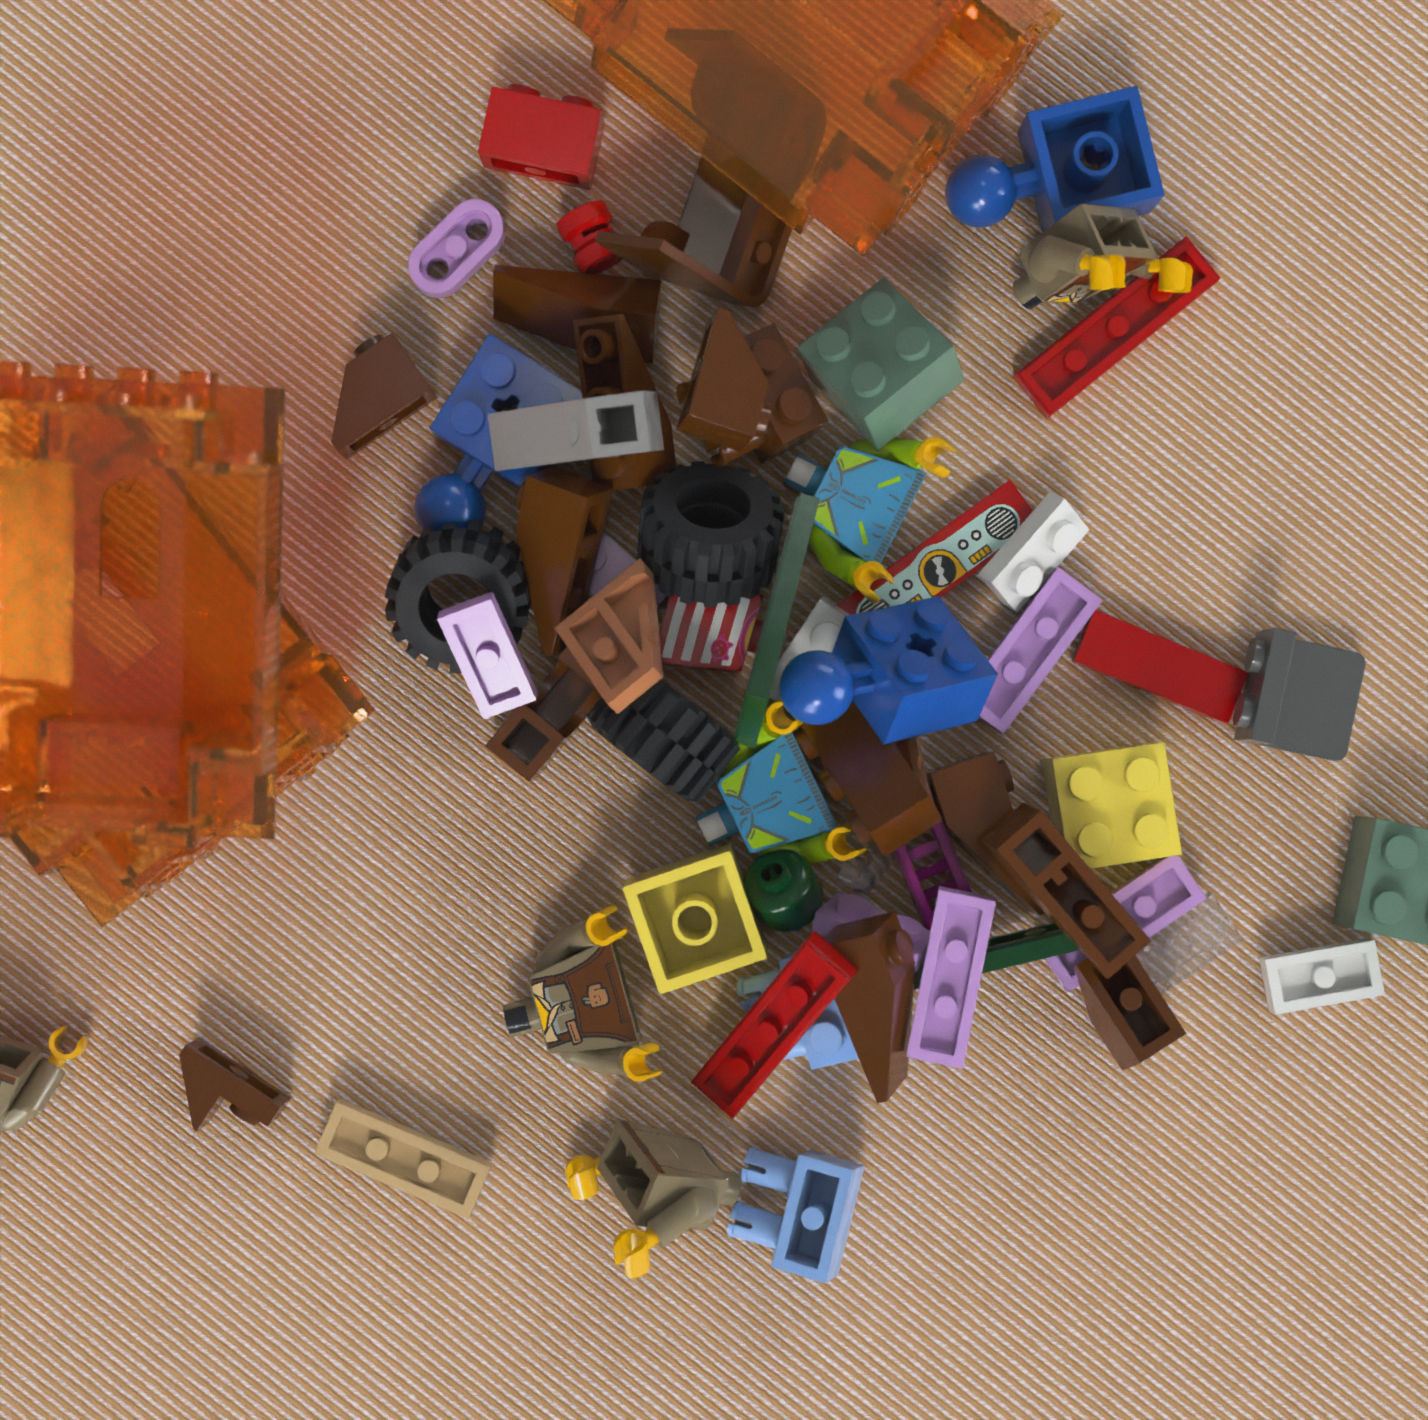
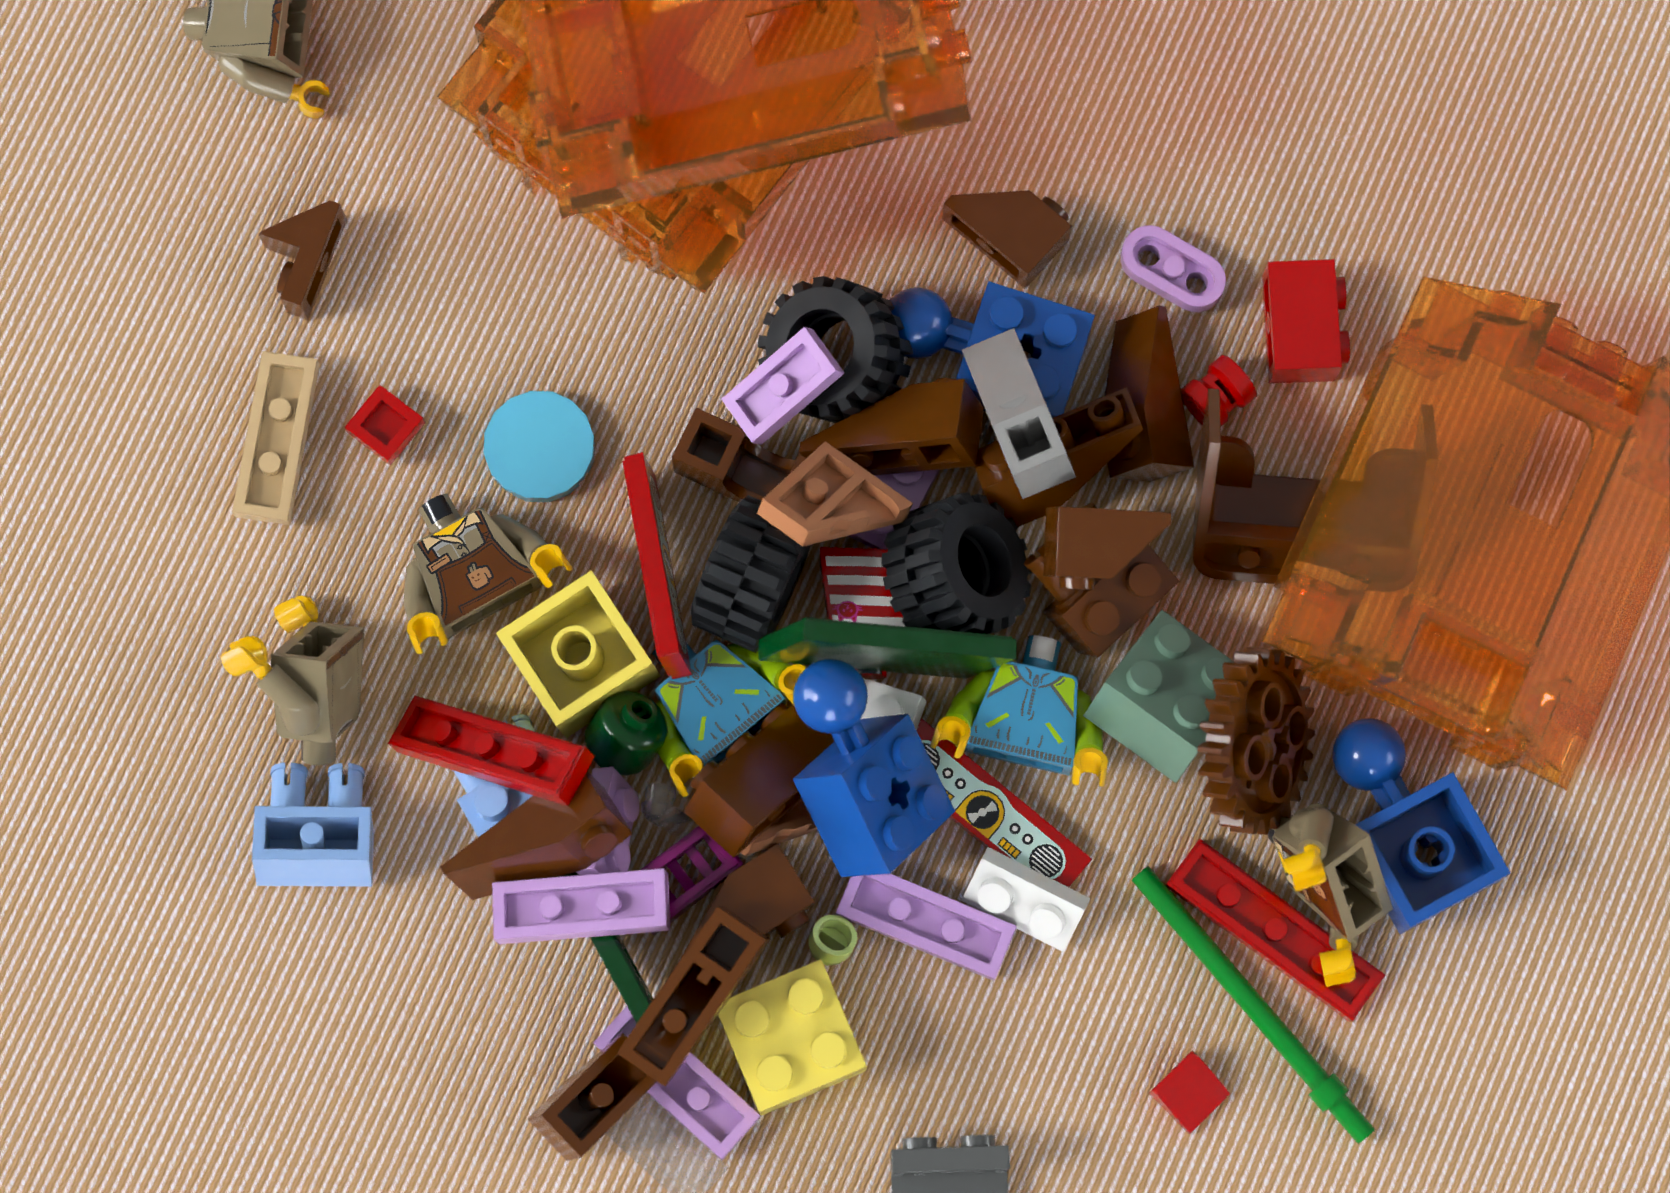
camera: 80 degrees right, 10 degrees down
red tile [1071,610,1249,724] -> none
none -> red plate [344,385,425,466]
none -> medium azure tile [483,391,595,502]
none -> red tile [622,452,692,679]
none -> yellowish green hinge [808,915,857,966]
none -> green bar [1131,866,1376,1144]
none -> red slope [1149,1050,1231,1134]
none -> reddish brown gear [1197,647,1315,835]

